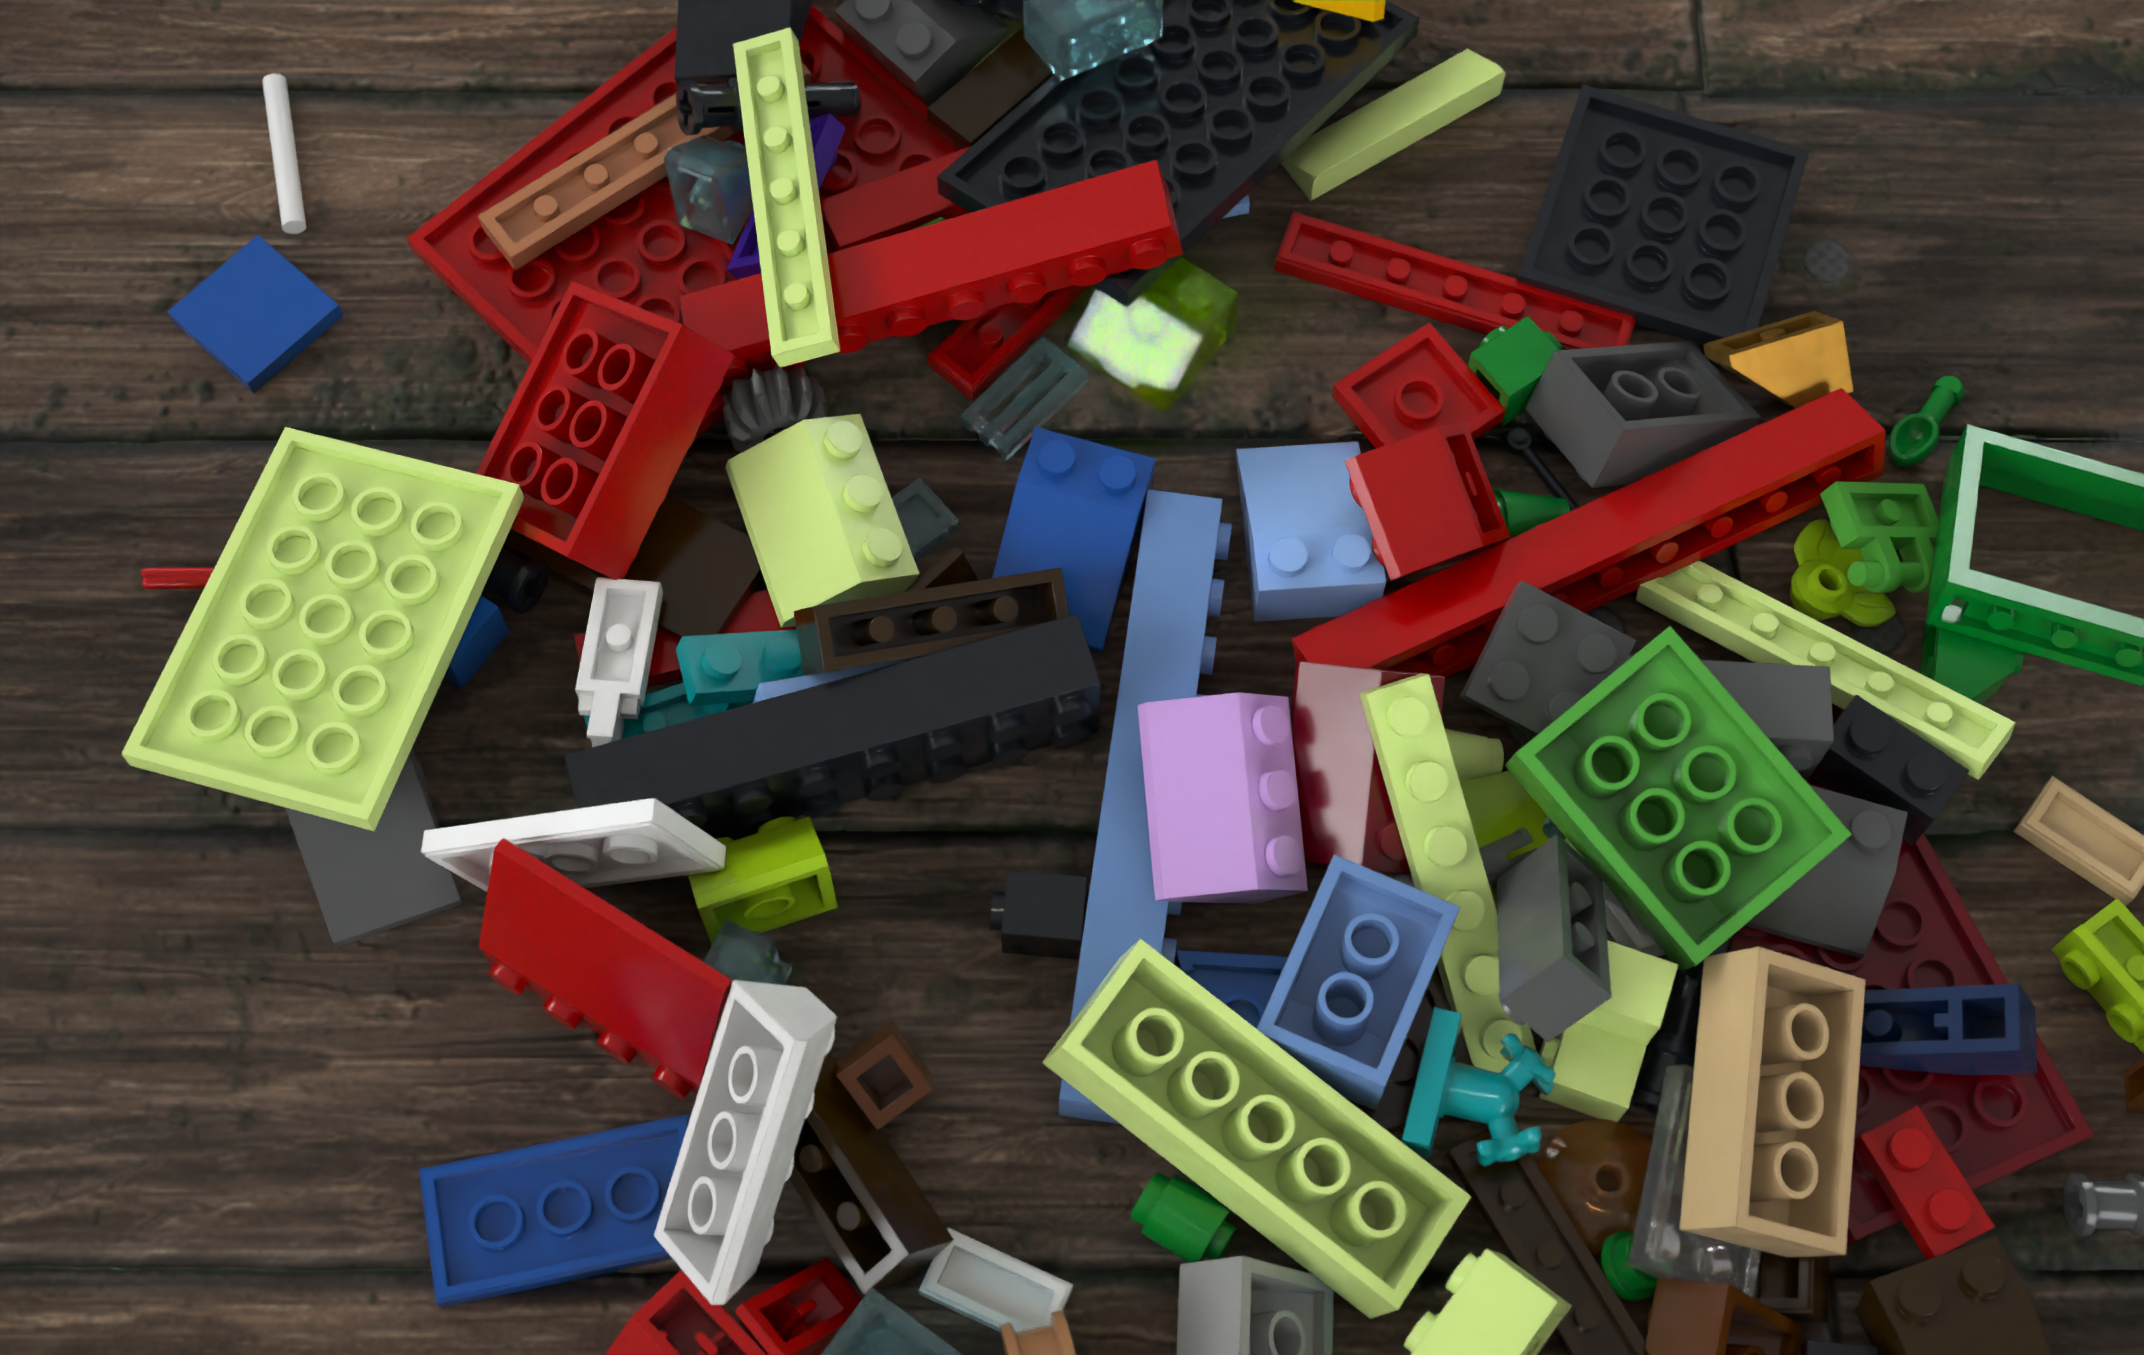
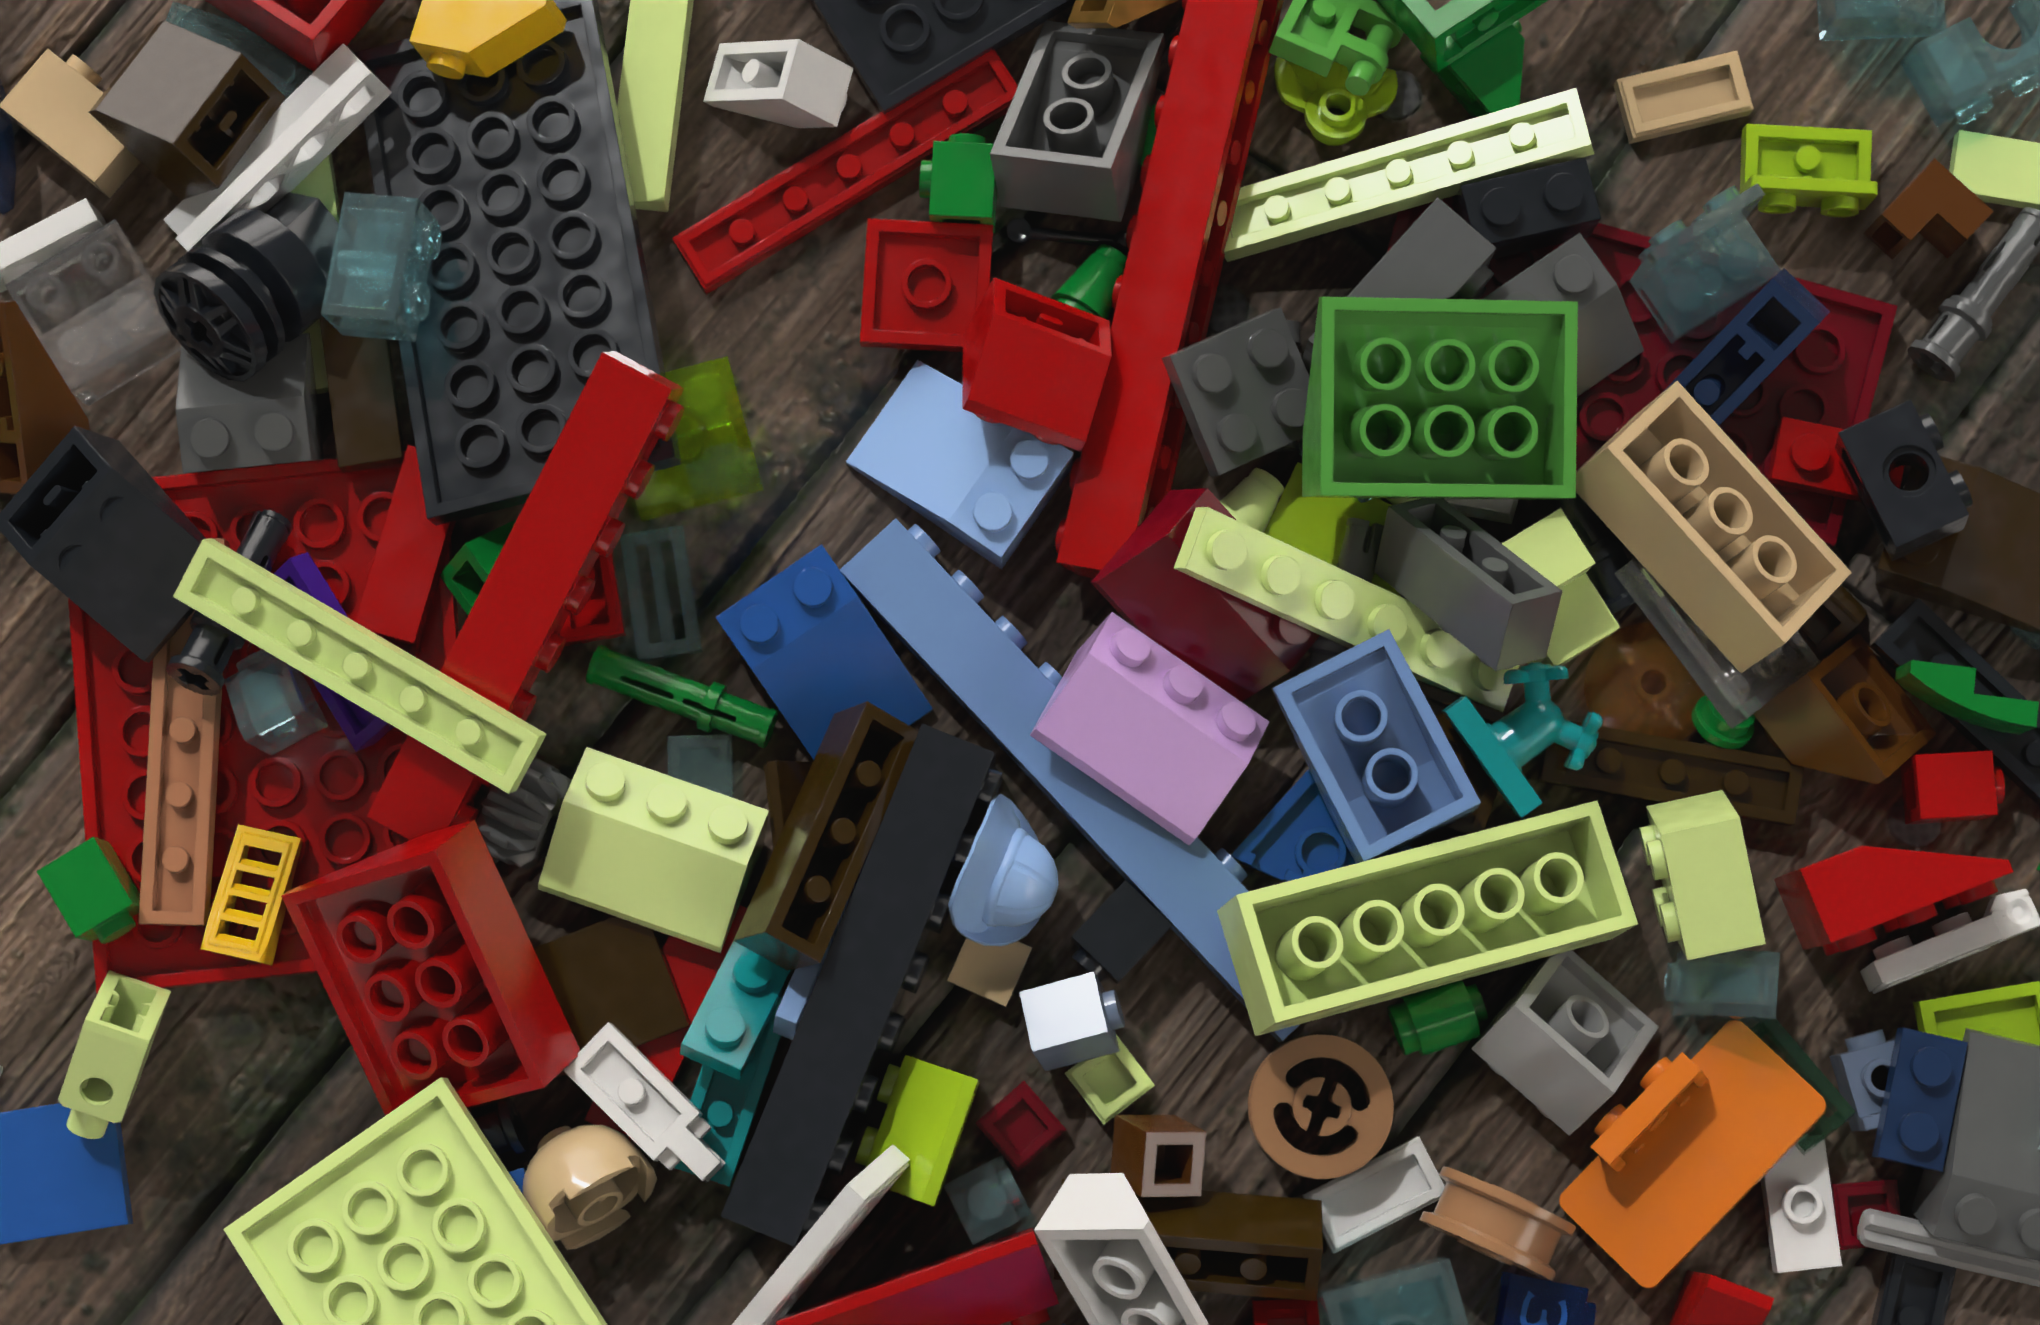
camera: 50 degrees left, 15 degrees up
none -> green brick [37,837,140,944]
none -> yellowish green torso [58,970,171,1139]
none -> yellow slope [201,824,303,965]
none -> tan cylinder [522,1125,657,1250]
none -> green pin [586,645,779,748]
none -> white slope [703,39,854,128]
none -> tan tile [947,938,1032,1007]
none -> light blue hat [948,794,1059,946]
none -> dark red tile [976,1081,1066,1172]
none -> brick [1019,972,1125,1071]
none -> yellowish green tile [1064,1035,1155,1125]
none -> medium nougat wheel [1248,1034,1394,1179]
none -> clear light blue bracket [1630,183,1781,343]
none -> black brick [1835,399,1973,561]

